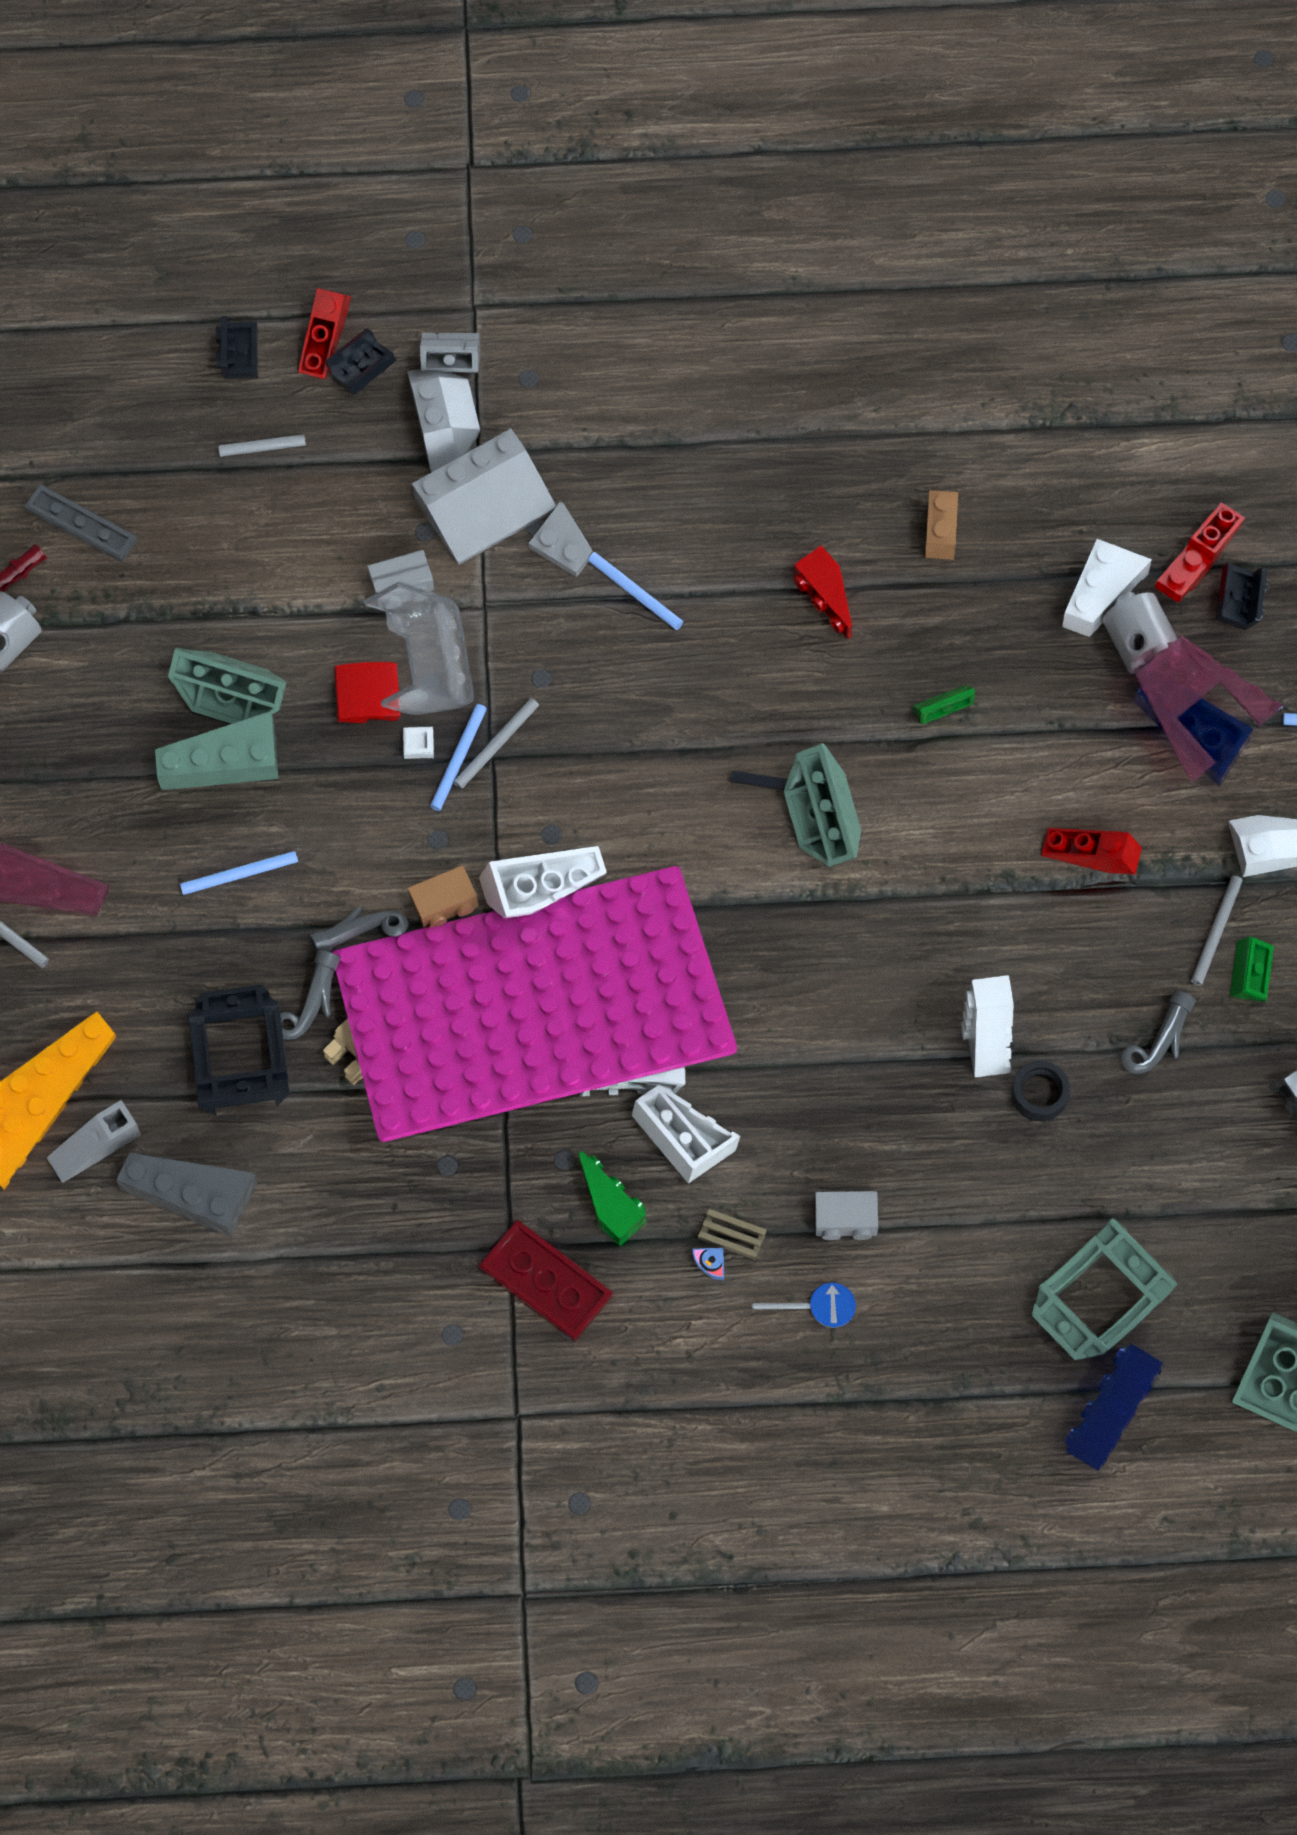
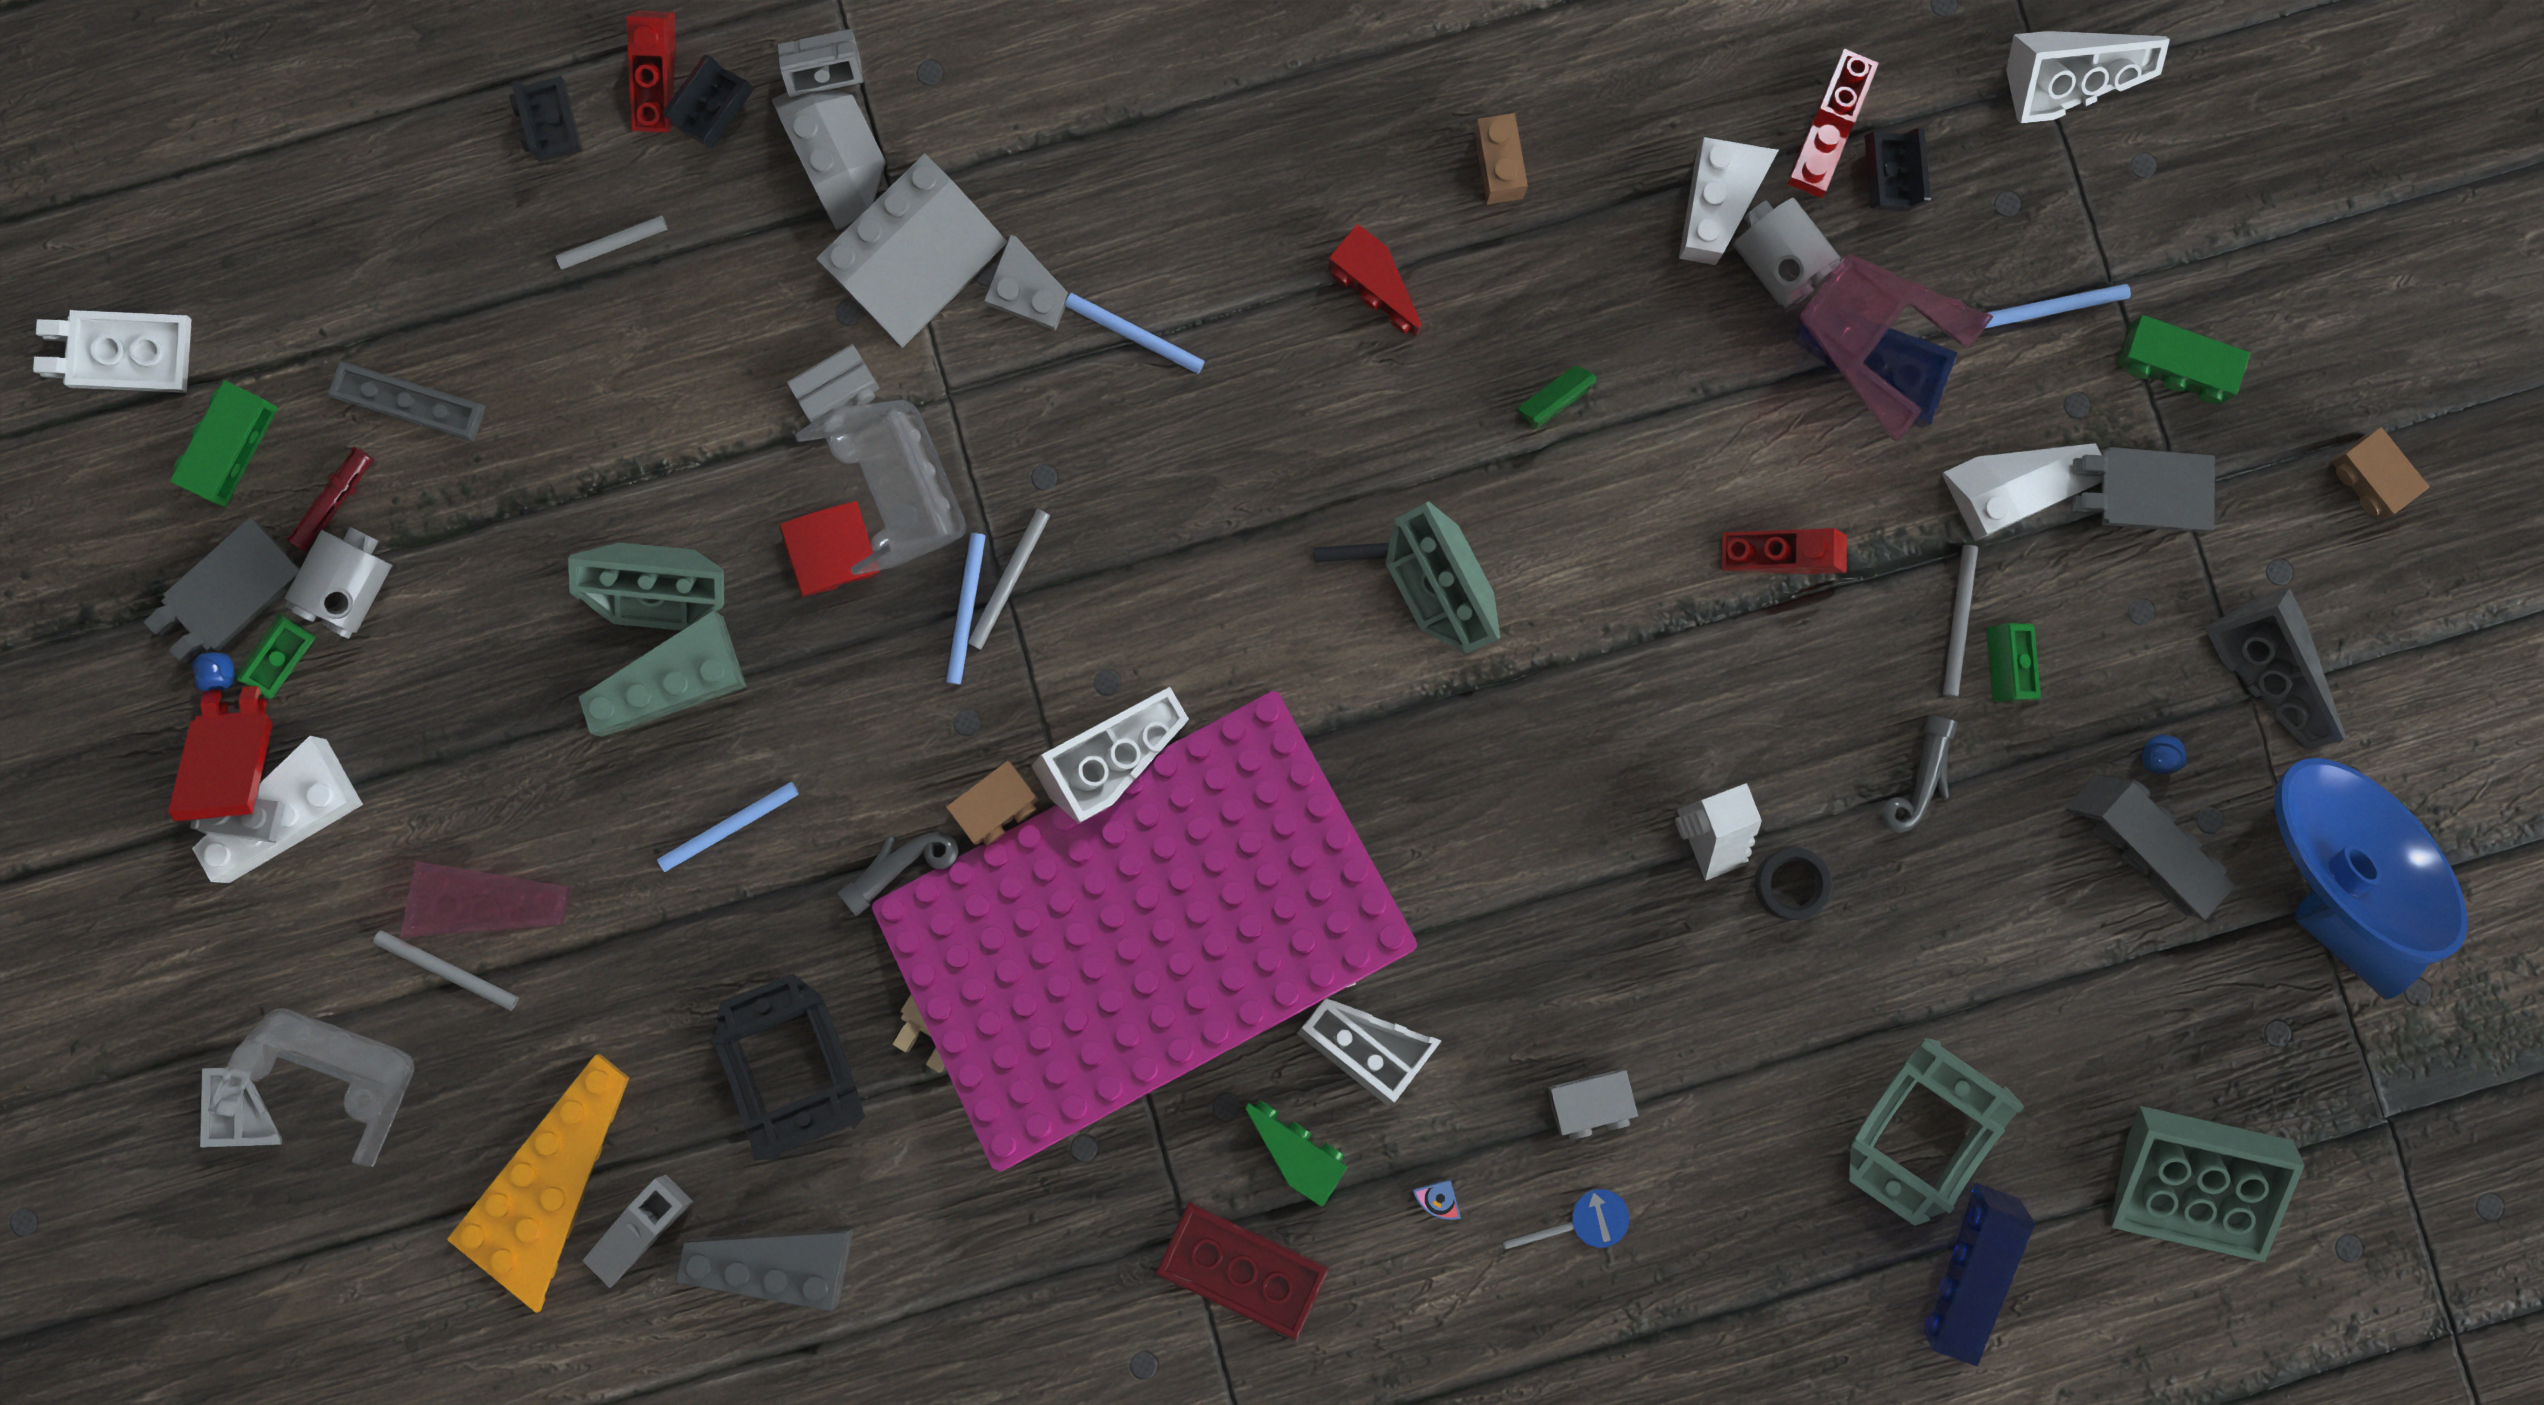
camera: 15 degrees left, 15 degrees up
dark grey plant [280,949,341,1040] -> none
white tile [403,727,434,759] -> none
dark tan tile [698,1209,767,1260] -> none

